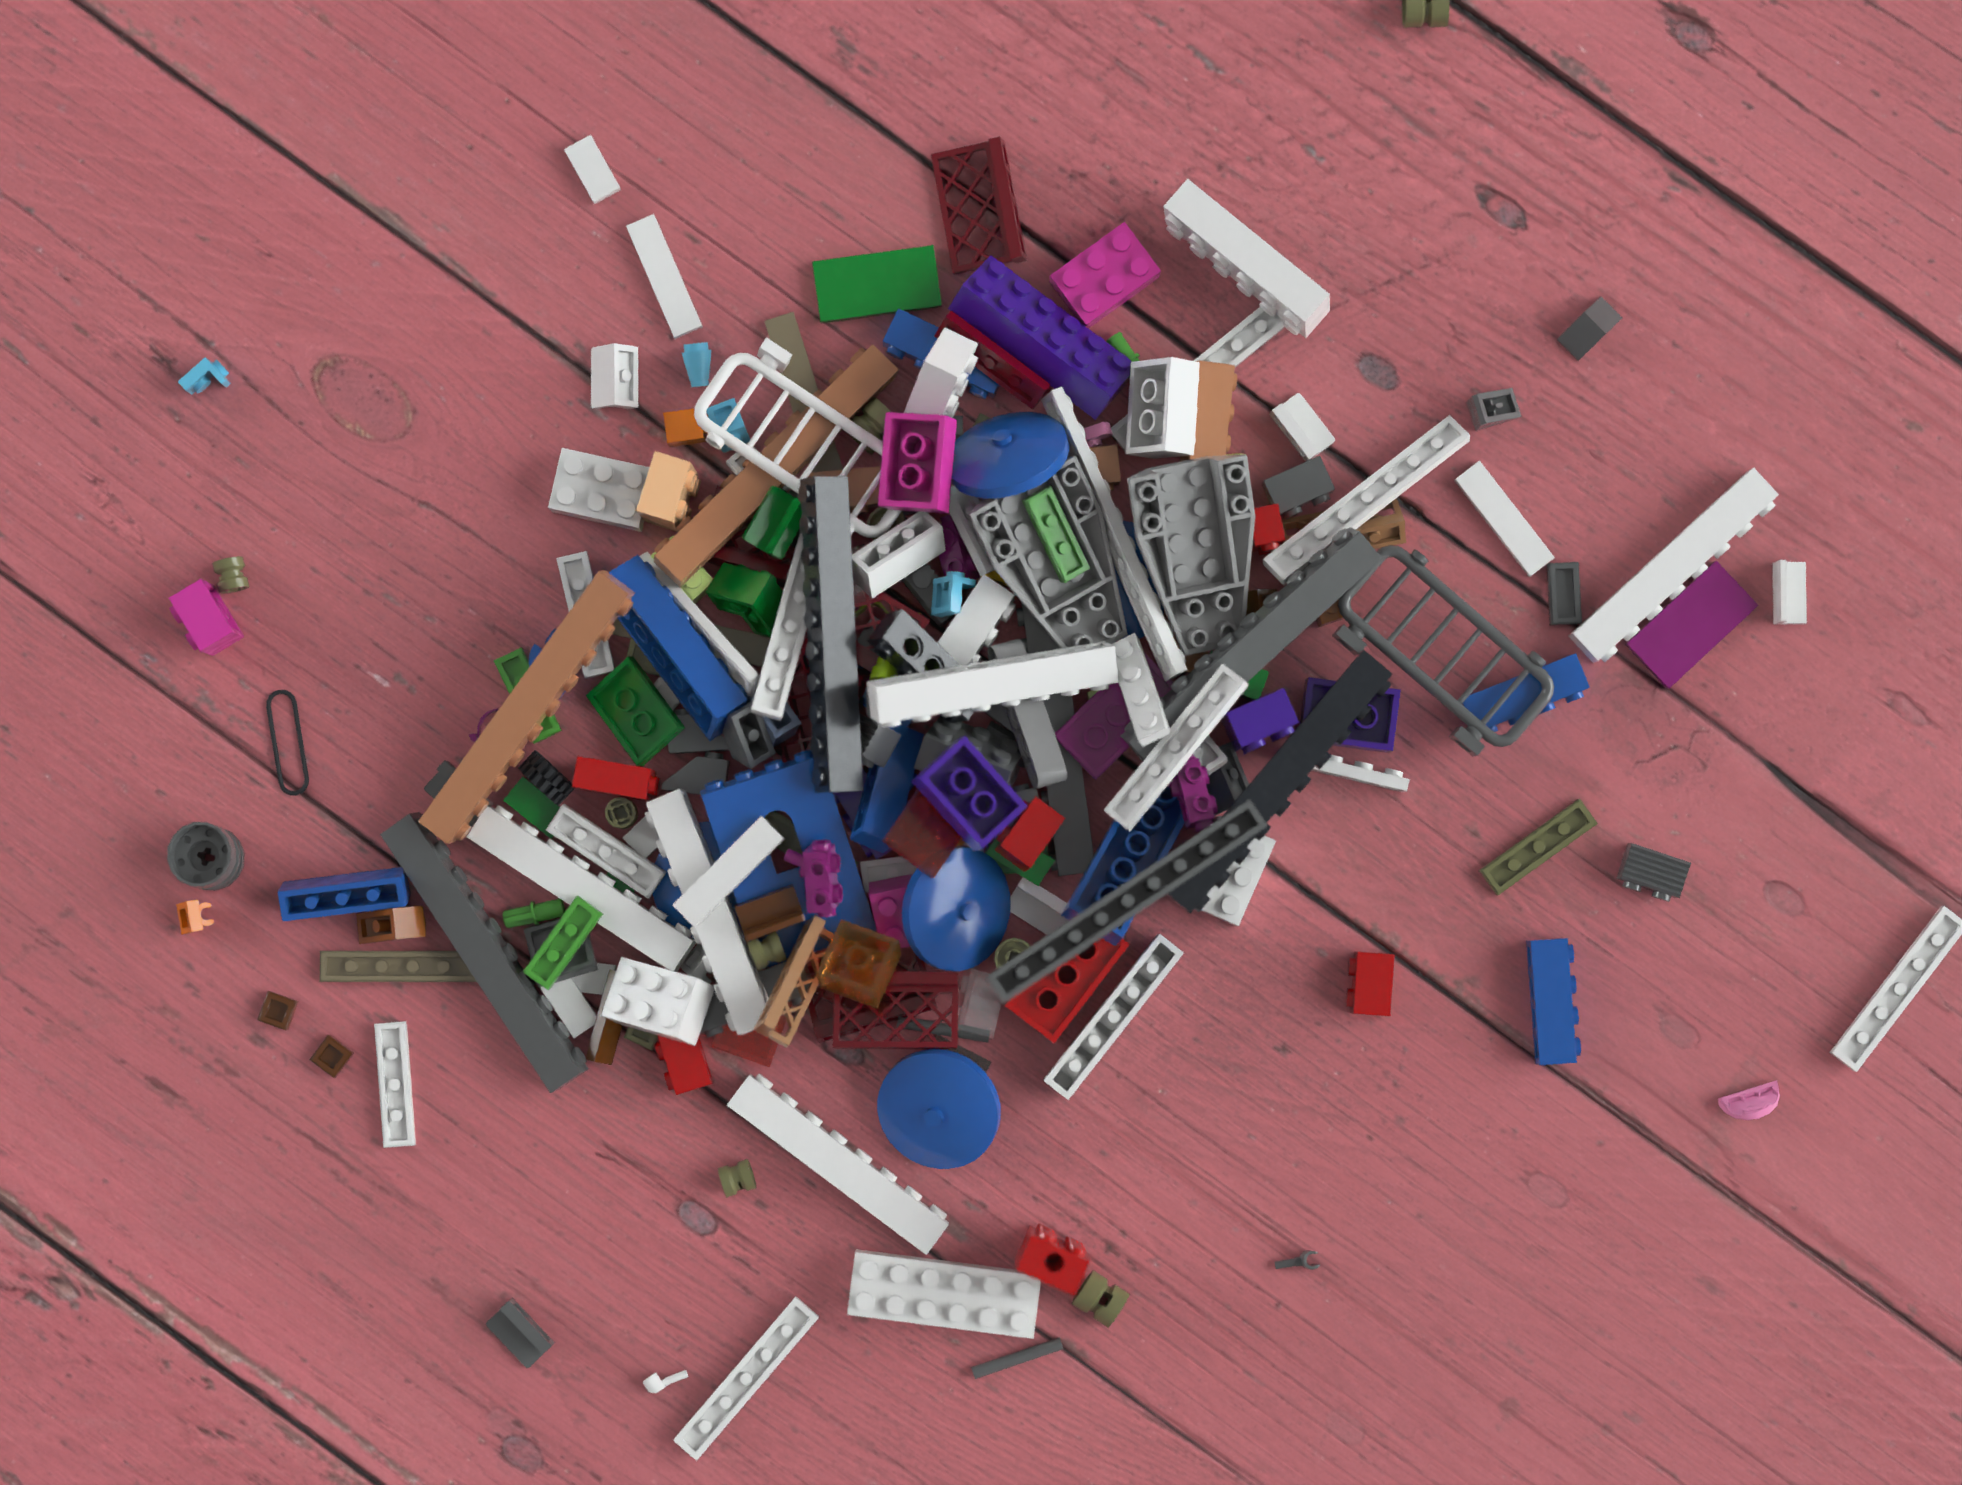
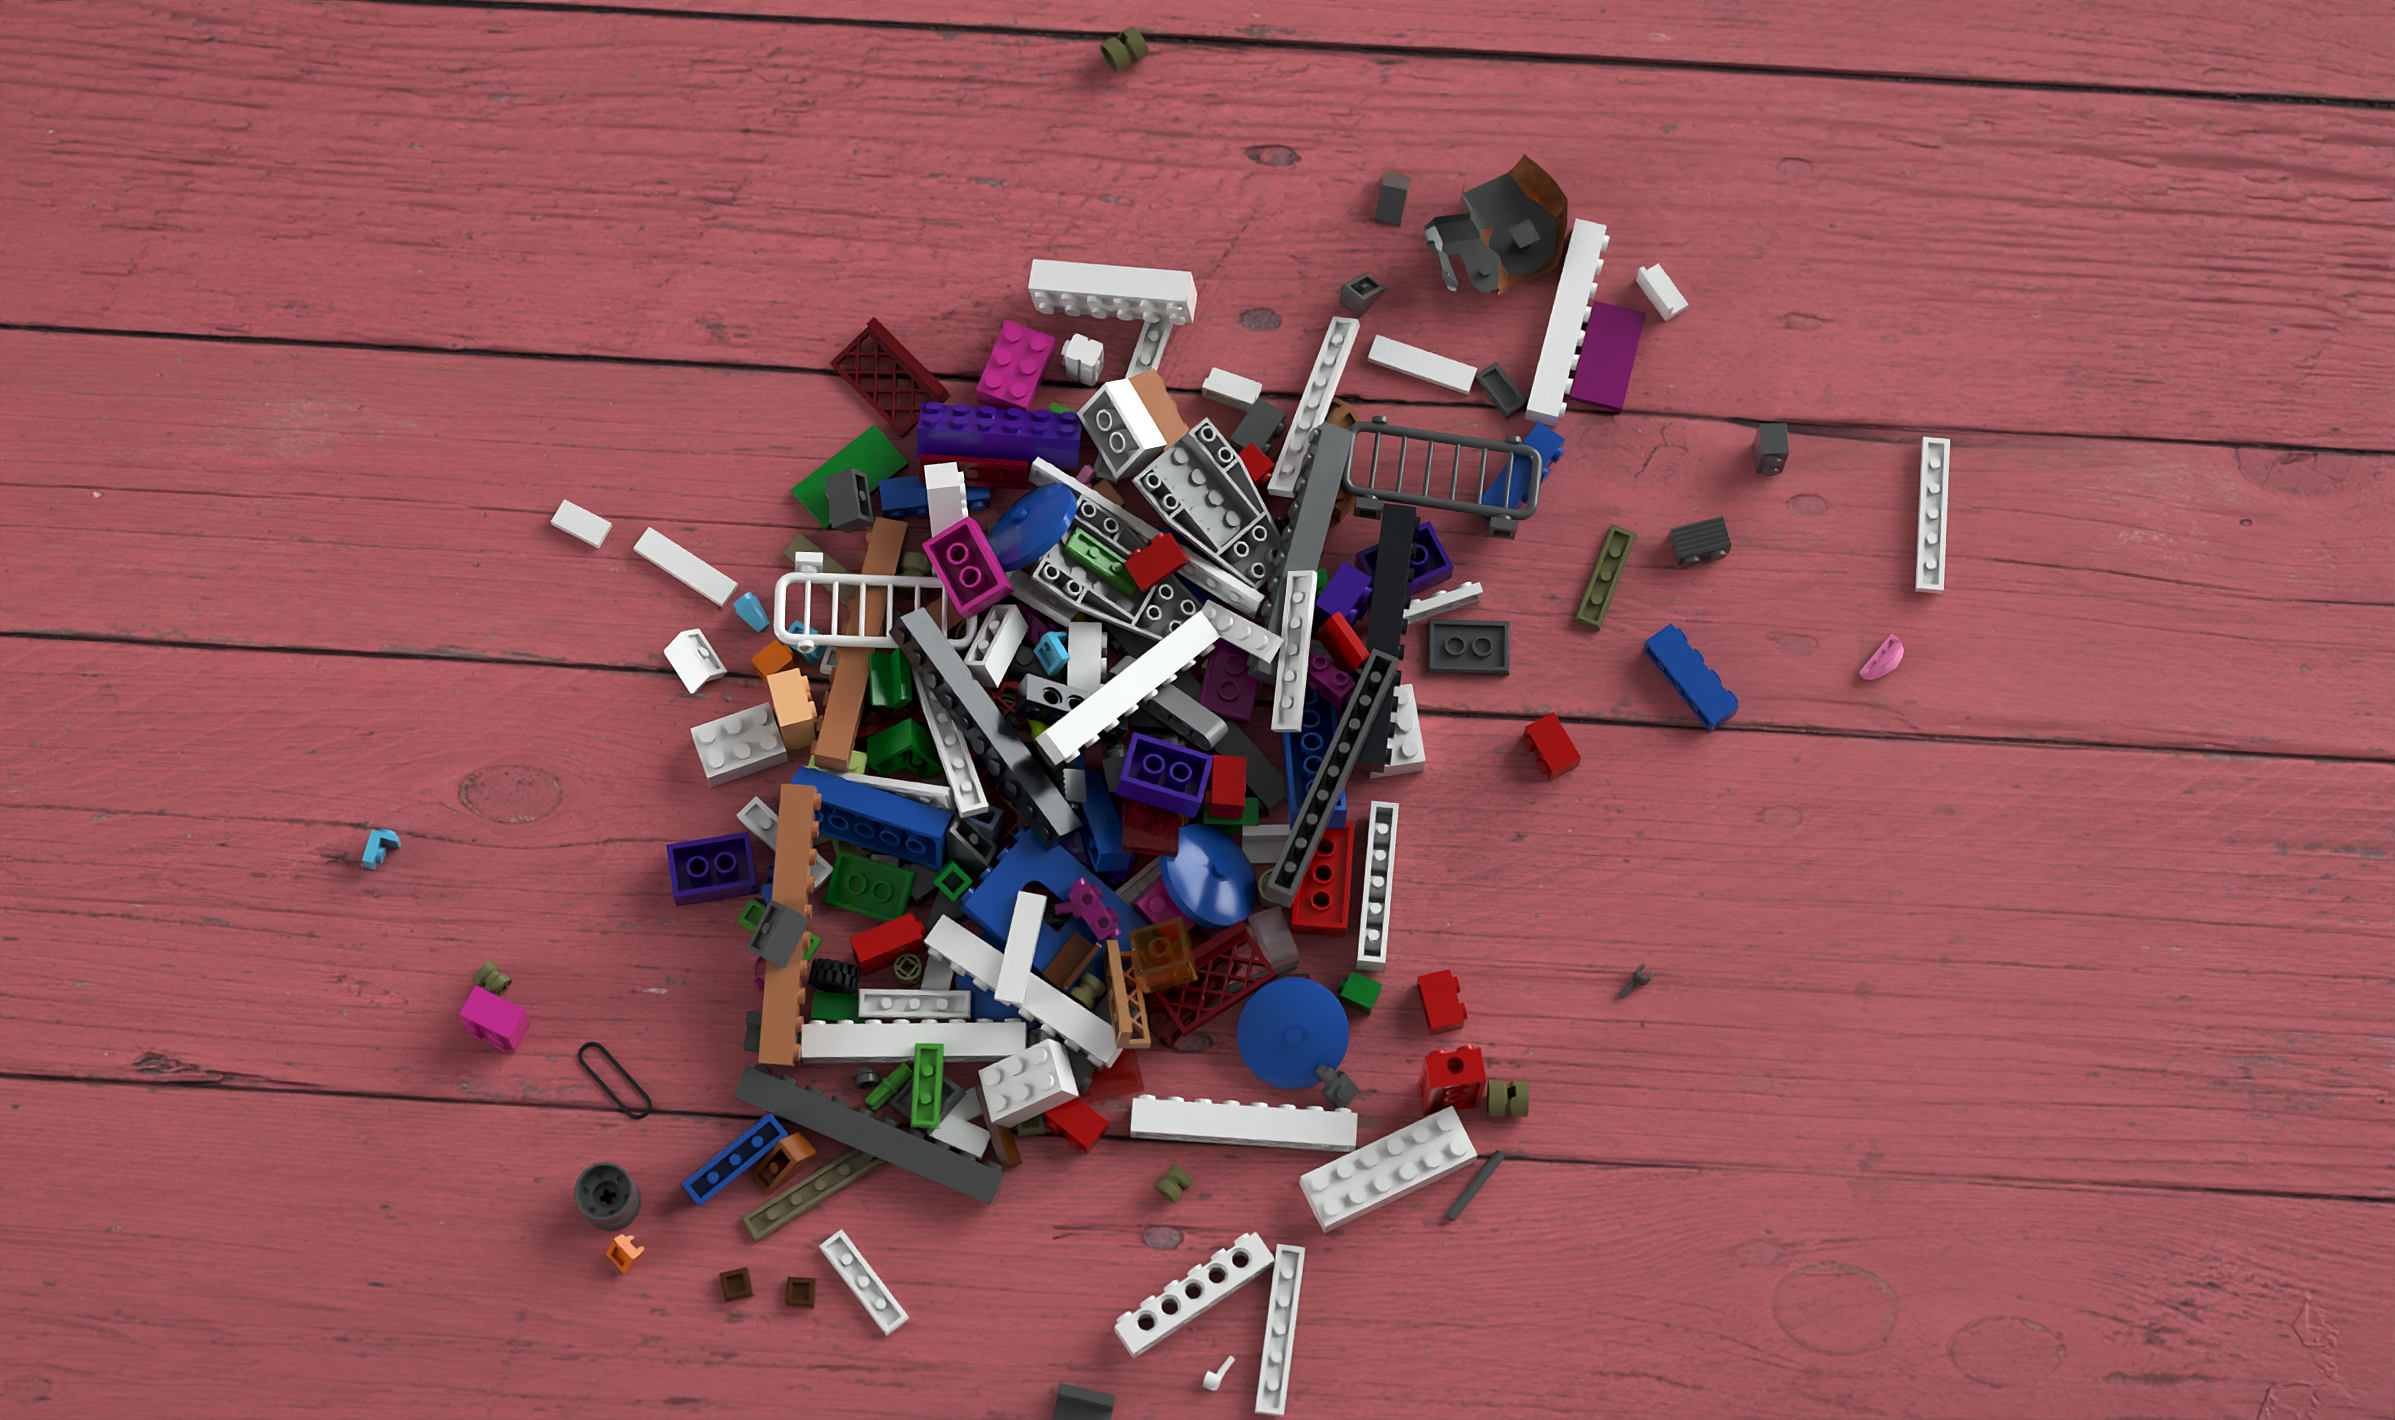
camera: 35 degrees left, 15 degrees down
none -> dark purple brick [666,832,759,907]
none -> dark grey panel [745,900,809,969]
none -> dark grey brick [825,468,874,534]
none -> dark grey plate [852,1066,880,1089]
none -> green brick [932,858,973,901]
none -> white brick [1061,333,1103,387]
none -> white brick [1115,1232,1275,1359]
none -> red brick [1124,532,1191,592]
none -> red tile [1315,612,1370,675]
none -> dark grey plate [1315,1064,1360,1109]
none -> green brick [1337,971,1382,1016]
none -> red brick [1416,969,1467,1036]
none -> dark grey piece [1424,154,1568,295]
none -> dark grey tile [1427,619,1510,676]
none -> dark grey brick [1753,423,1789,476]

